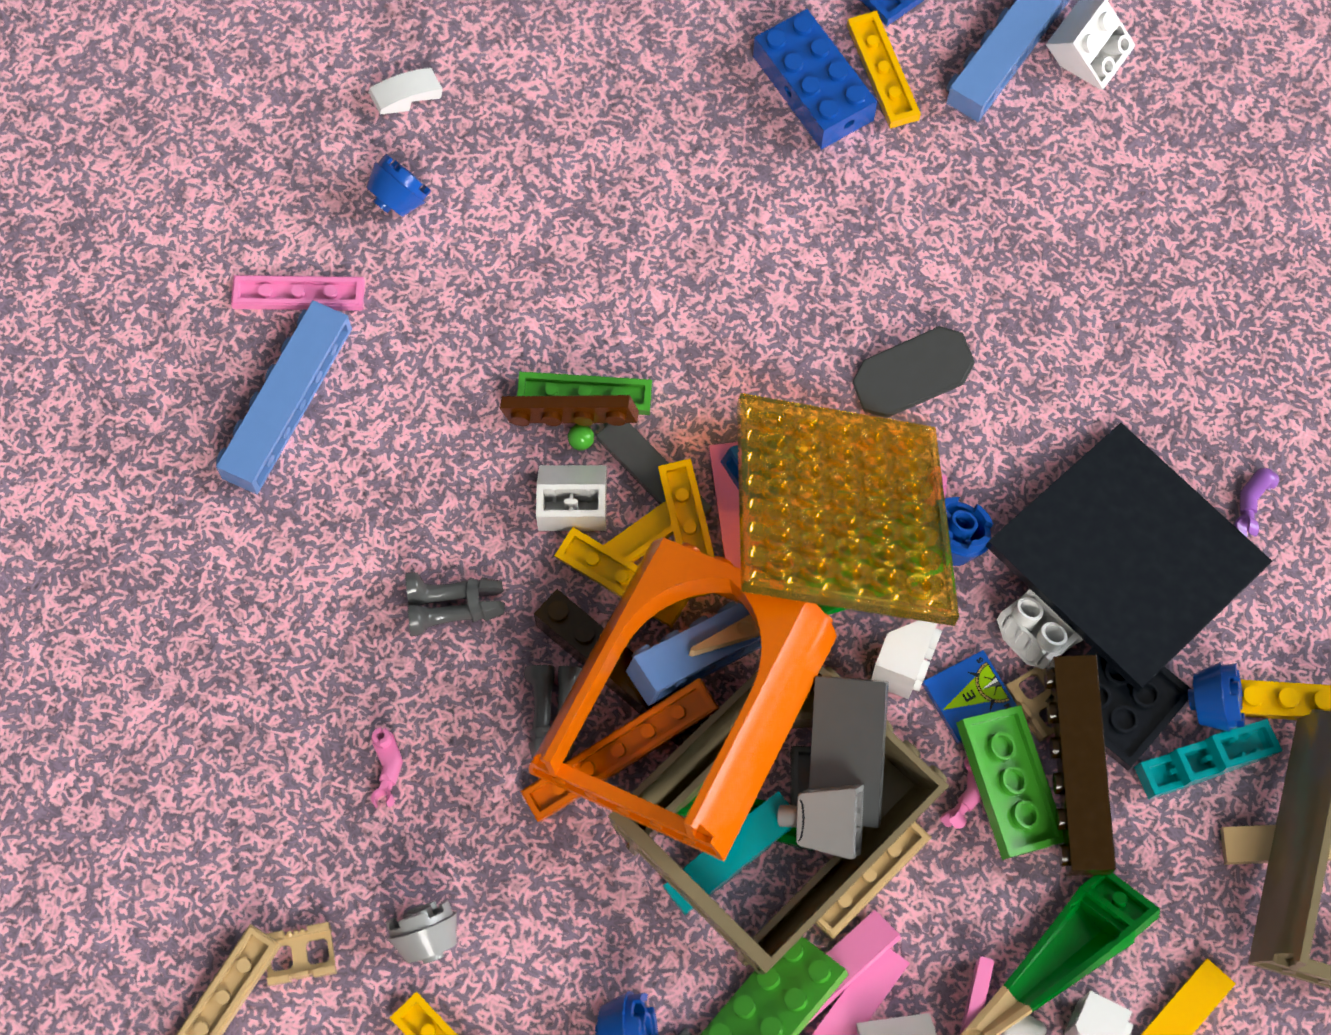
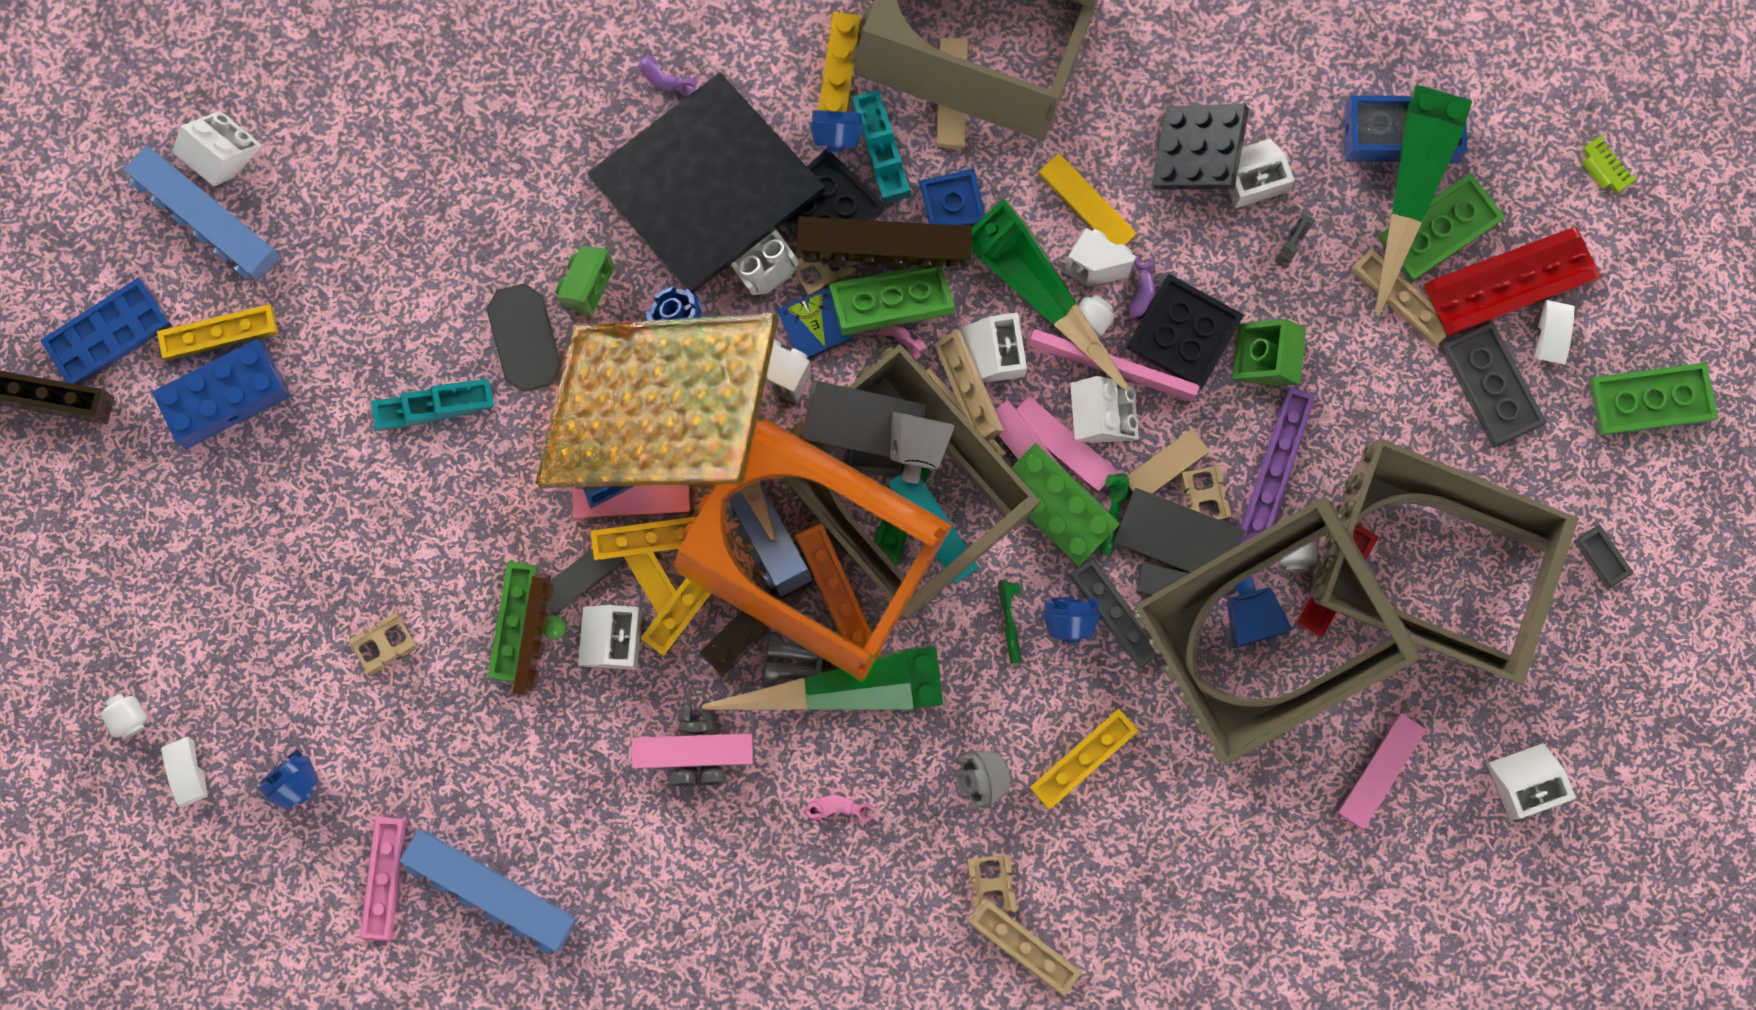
camera: 85 degrees left, 10 degrees up
none -> white head [101,693,147,740]
none -> tan piece [348,612,418,676]
none -> teal slope [370,378,494,432]
none -> bright green slope [556,246,615,318]
none -> bright pink tile [632,734,753,769]
none -> green plate [702,645,943,710]
none -> blue tile [919,169,985,227]
none -> tan tile [934,330,1004,442]
none -> white slope [959,313,1027,383]
none -> green piece [998,580,1022,664]

